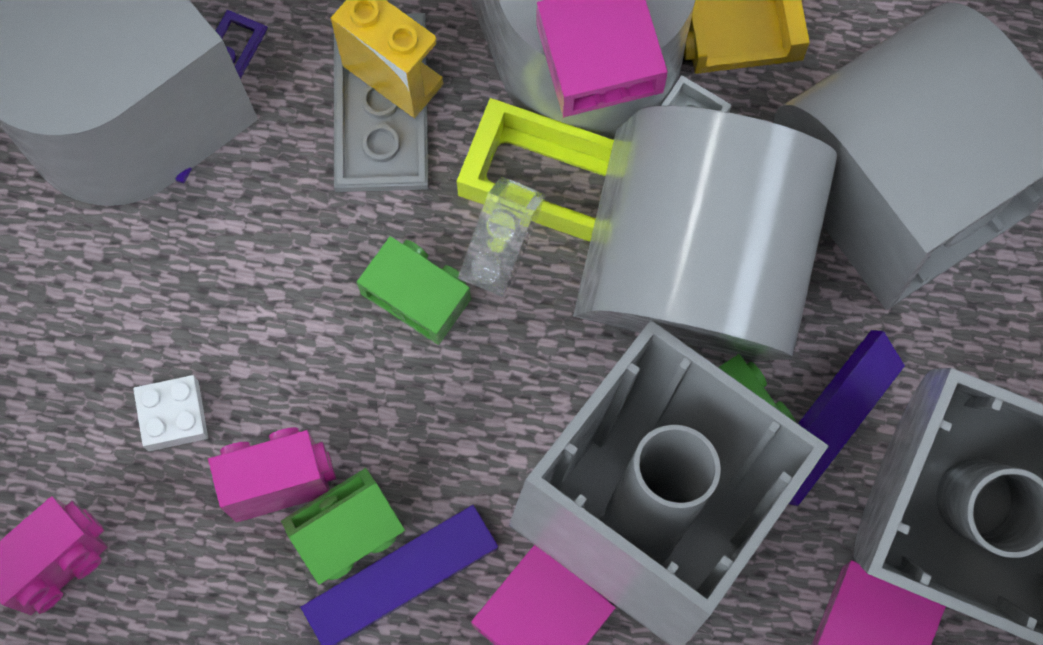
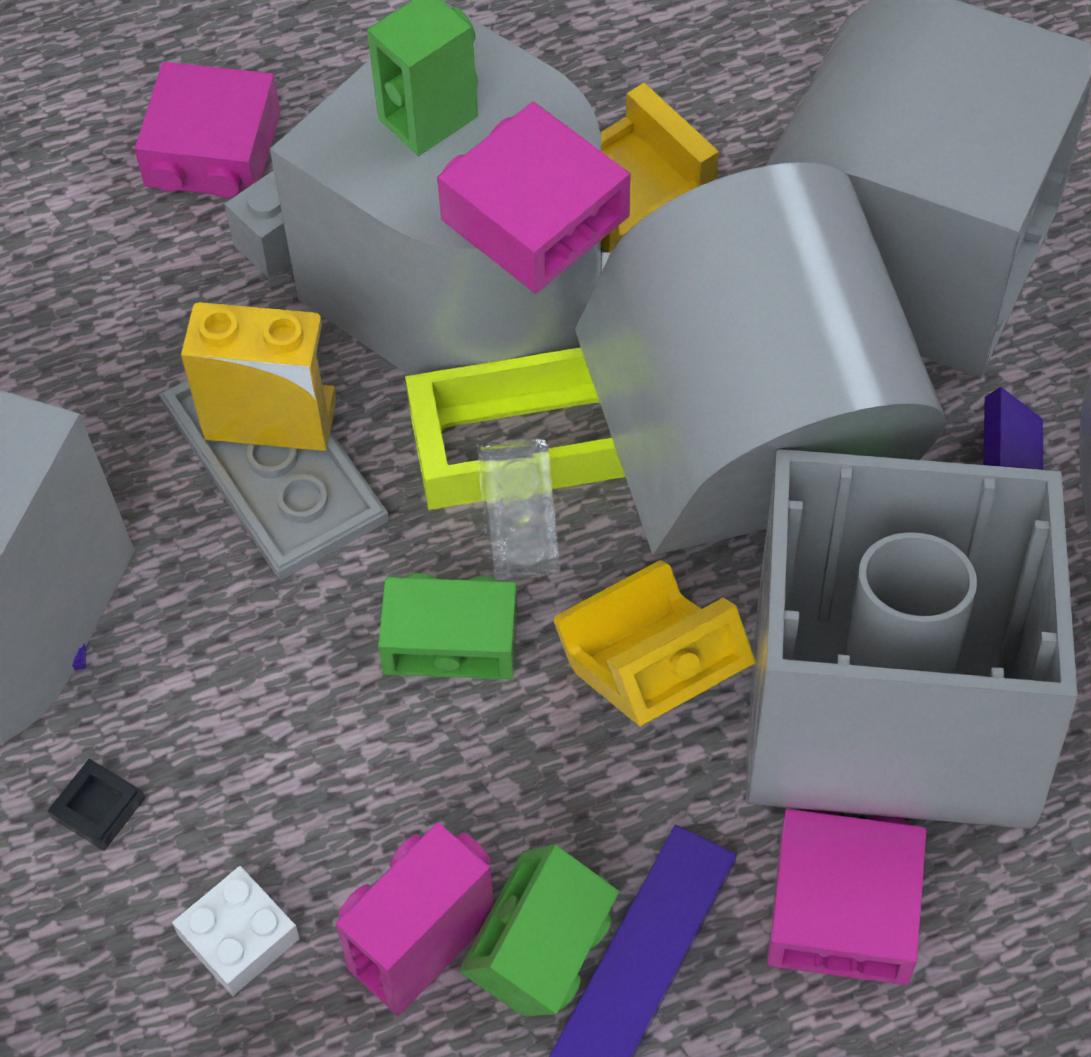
camera: 30 degrees left, 15 degrees down
none -> black tile [47,758,145,851]
none -> yellow panel [554,560,756,726]

